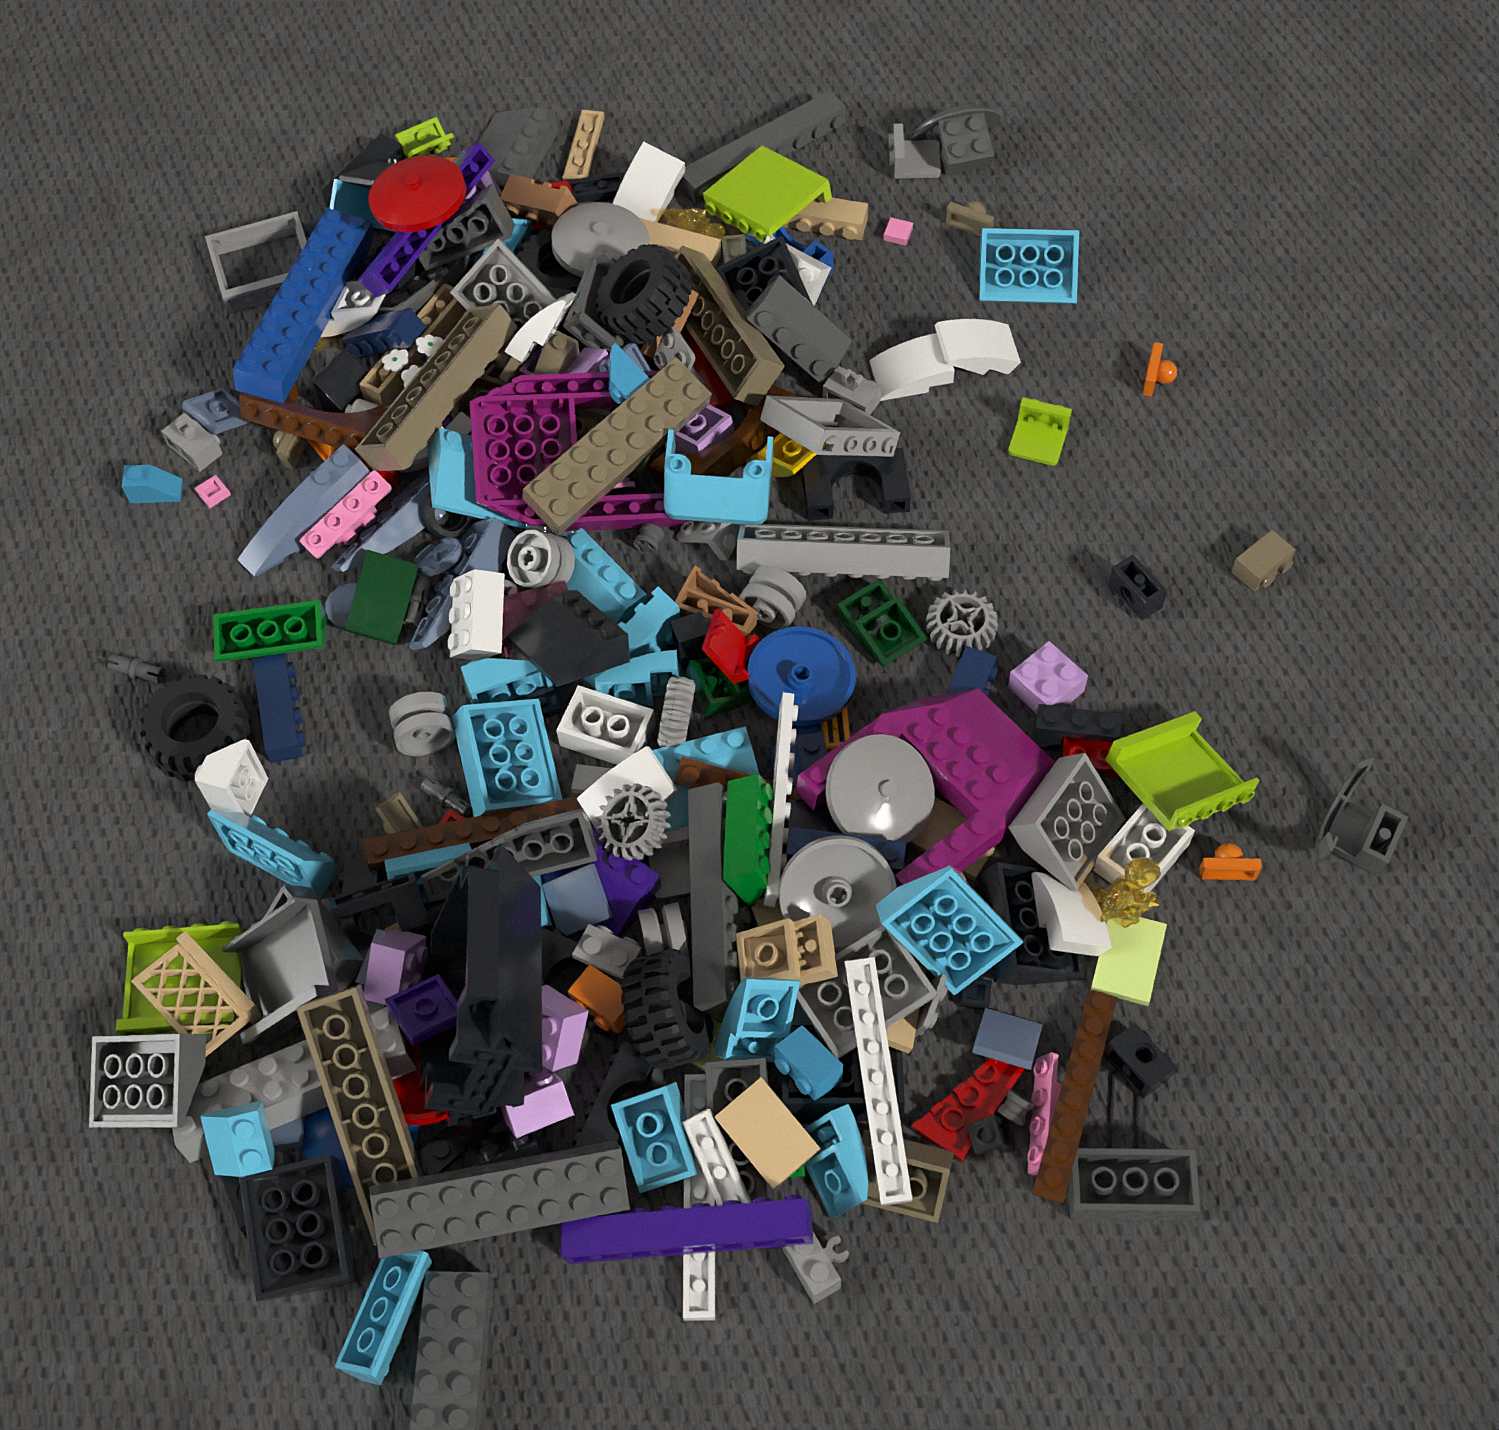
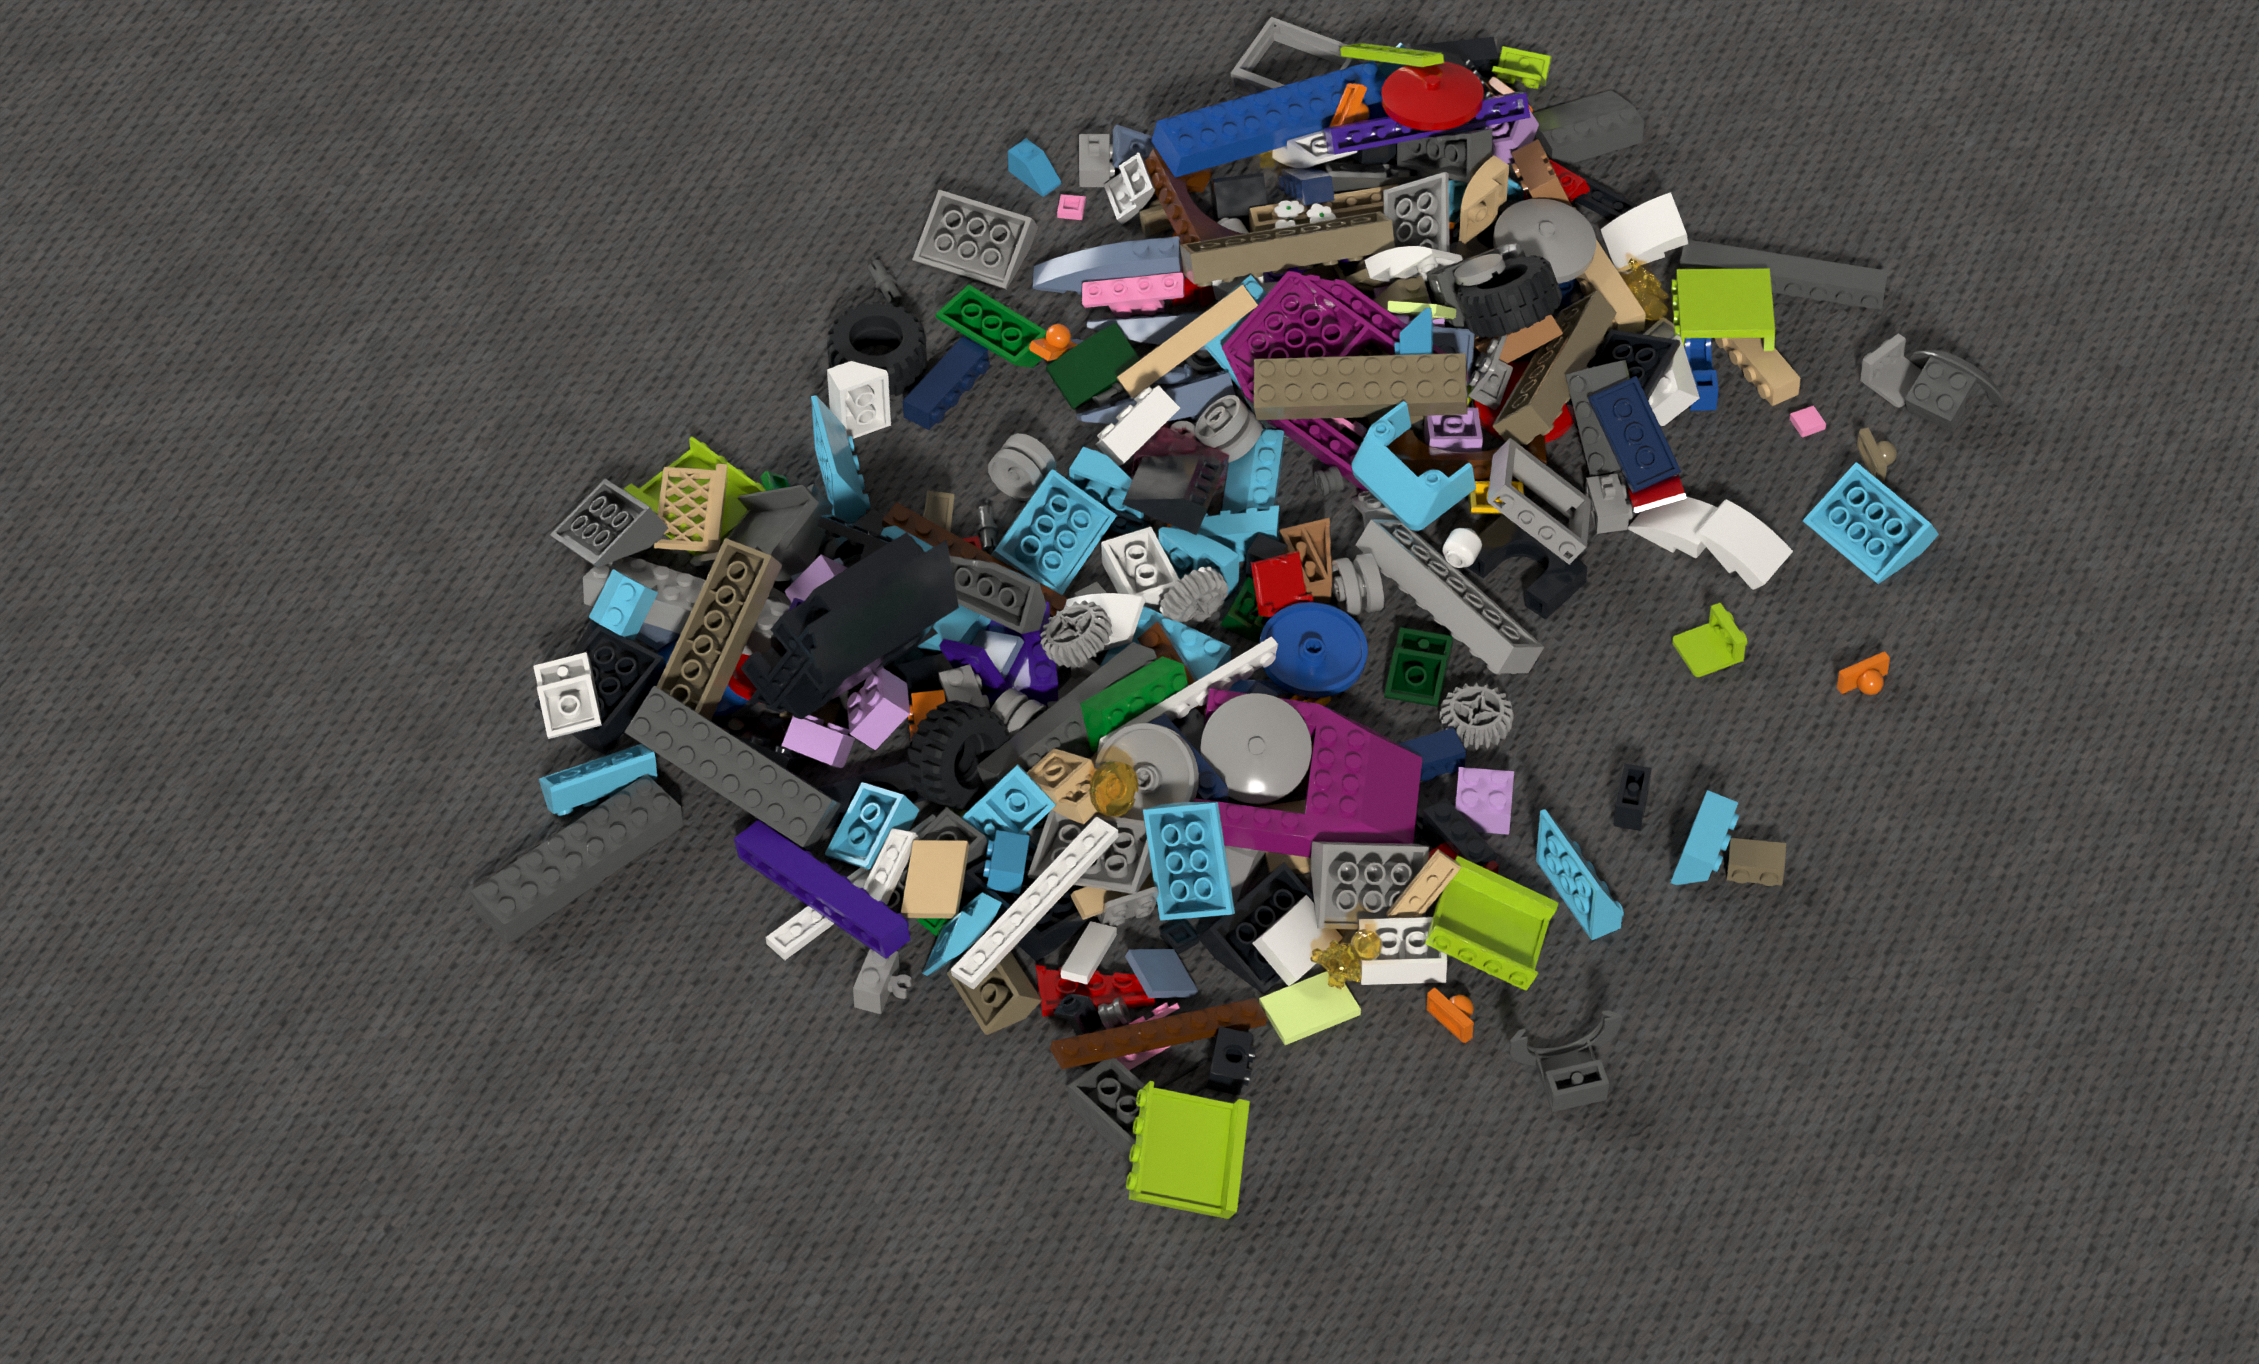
camera: 45 degrees right, 10 degrees down
tan tile [563,110,605,181] -> none
none -> white slope [533,652,602,739]
none -> green tile [760,471,790,491]
none -> light grey slope [912,190,1038,290]
none -> dark purple tile [939,639,1007,691]
none -> orange tile [1029,324,1078,361]
none -> white tile [1061,921,1117,984]
none -> clear yellow tile [1089,761,1139,817]
none -> light grey slope [1104,153,1155,225]
none -> tan tile [1117,285,1258,398]
none -> lime panel [1126,1081,1250,1219]
none -> orange tile [1329,83,1370,127]
none -> lime tile [1340,43,1444,67]
none -> tan tile [1386,849,1461,918]
none -> yellowish green tile [1388,301,1457,319]
none -> white head [1443,528,1482,568]
none -> light grey tile [1454,254,1506,286]
none -> tan slope [1459,155,1509,244]
none -> medium azure slope [1536,809,1624,940]
none -> dark blue tile [1588,376,1681,494]
none -> red slope [1626,474,1686,513]
none -> medium azure slope [1670,790,1739,885]

